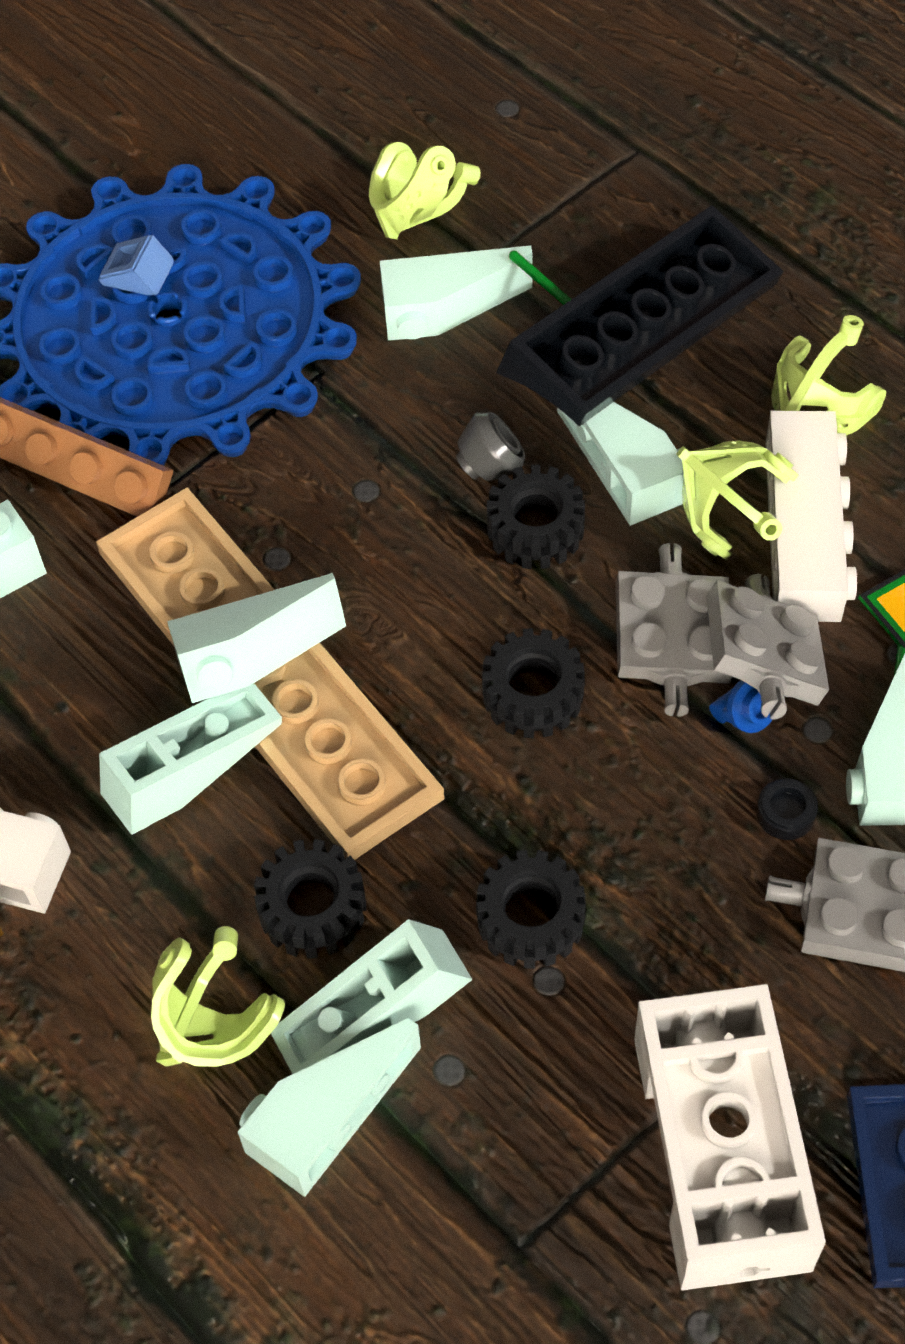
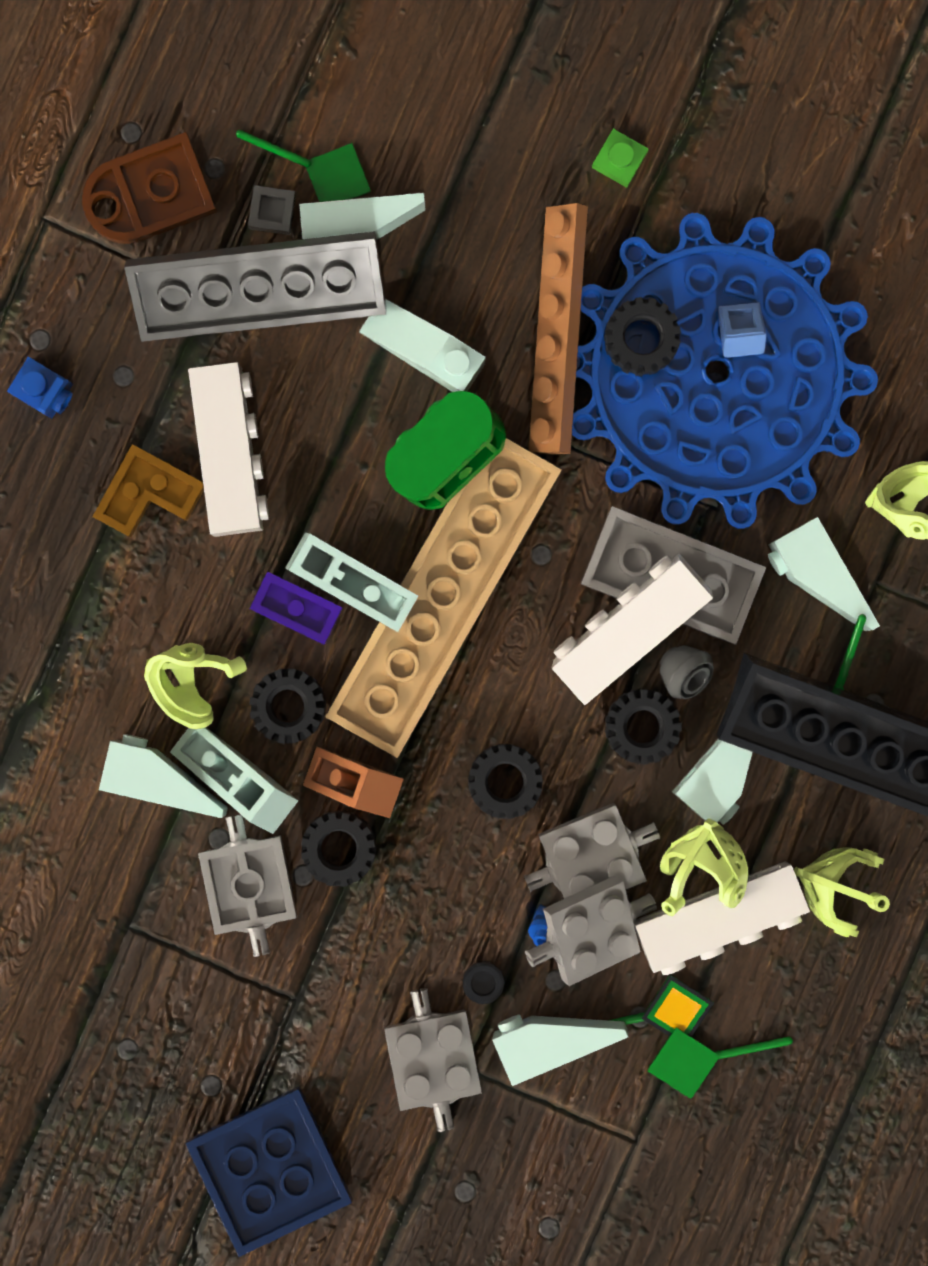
camera: 60 degrees right, 30 degrees up
light aqua slope [167,573,346,703] -> none
white plate [634,984,826,1291] -> none
none -> light grey plate [198,814,298,957]
none -> dark purple plate [249,572,343,645]
none -> nougat slope [303,747,404,818]
none -> green brick [385,391,506,510]
none -> white brick [552,553,713,705]
none -> light grey plate [581,506,766,645]
none -> black tyre [604,297,681,376]

